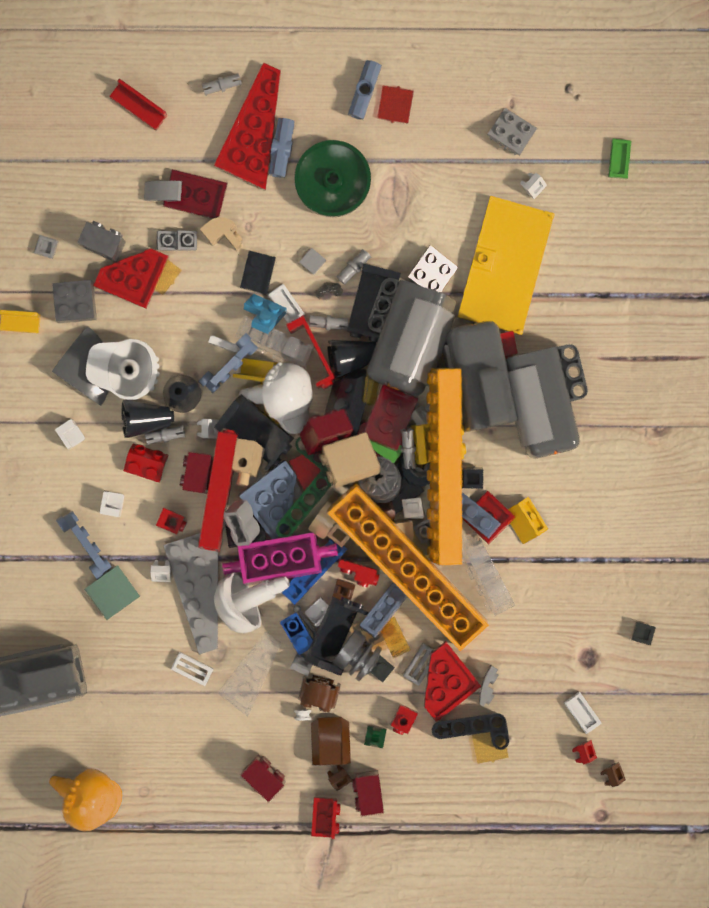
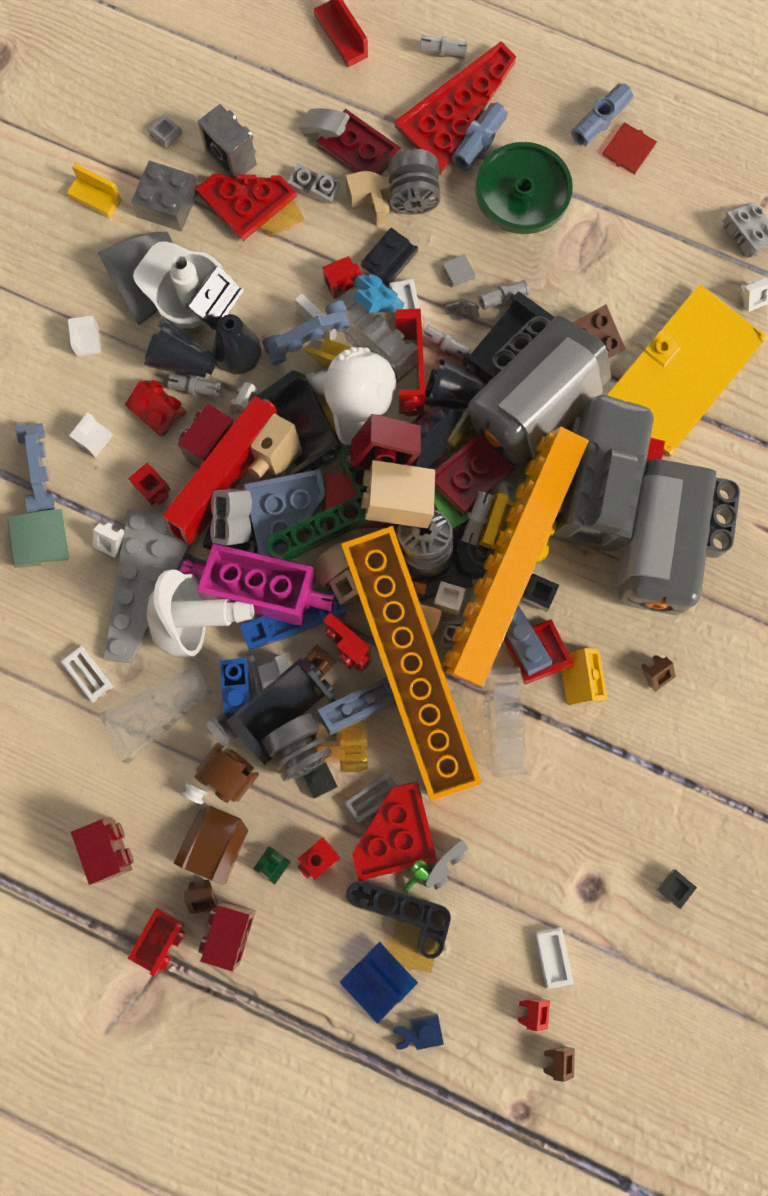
camera: 20 degrees right, 10 degrees down
none -> plate [185,266,244,330]
none -> red brick [322,256,362,299]
none -> clear blue slope [339,942,418,1024]
none -> flat silver wheel [388,149,441,215]
none -> dark blue plate [393,1014,444,1050]
none -> bright green hand [402,860,429,892]
none -> reddish brown tile [641,655,676,692]

